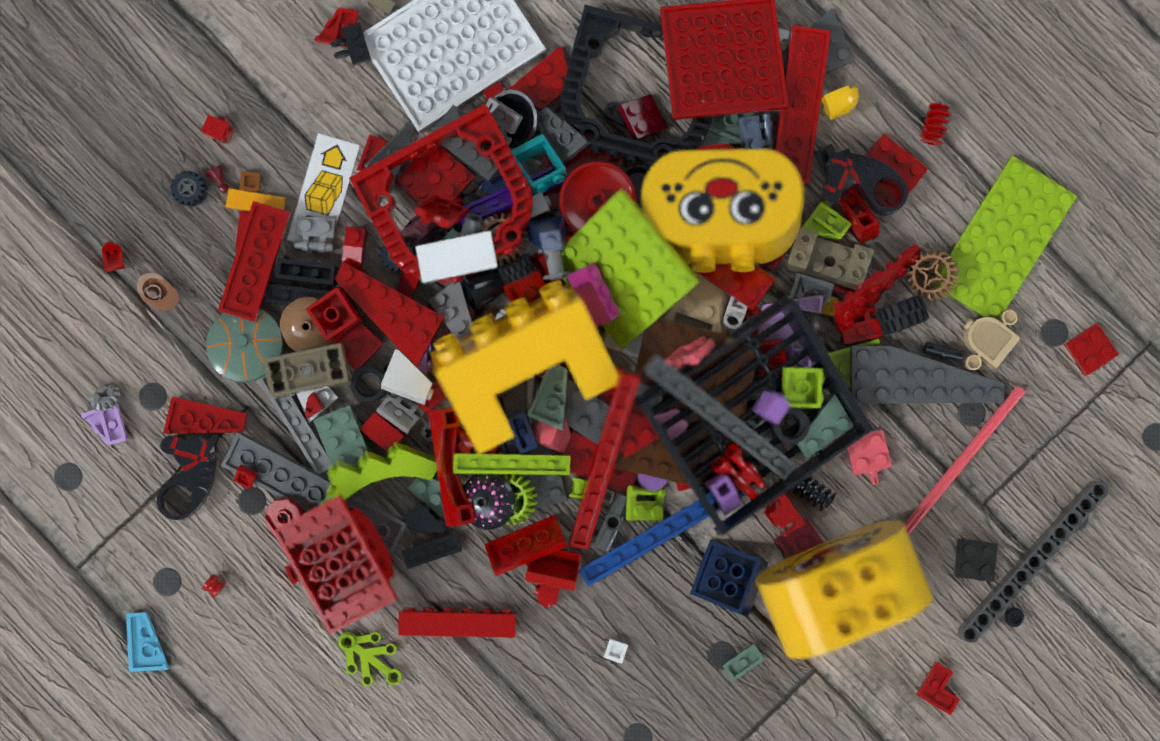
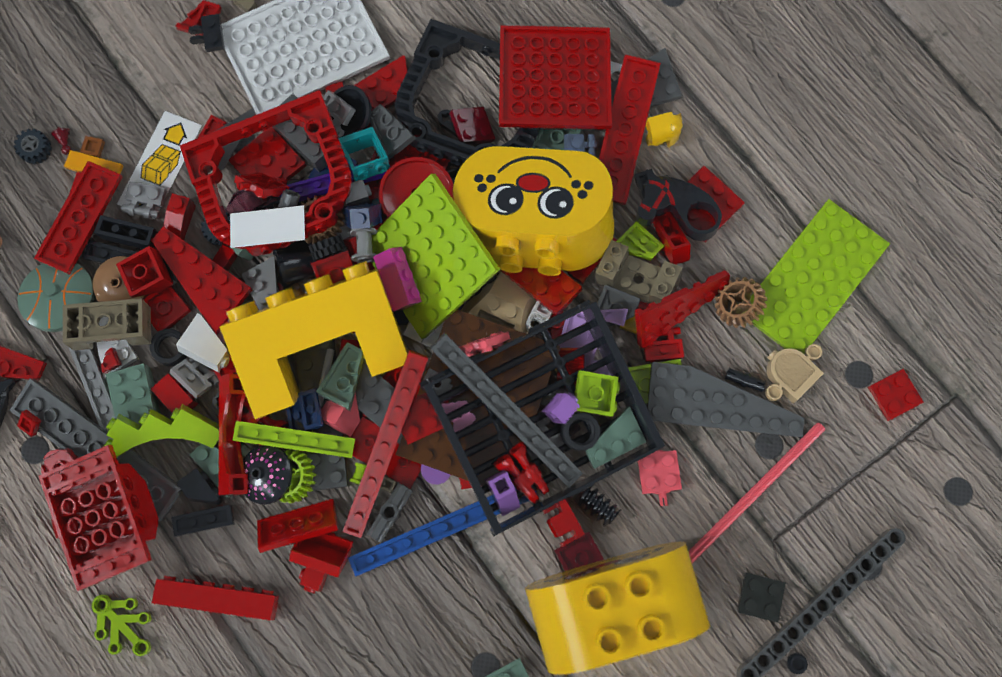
camera: 10 degrees right, 10 degrees down
red brick [200,114,233,144] -> none
white plate [603,638,628,664] -> none
lime plate [626,485,666,521] -> none
dark blue slope [690,540,769,617] -> none
black tyre [875,295,930,335] -> none
red piece [920,103,952,146] -> none

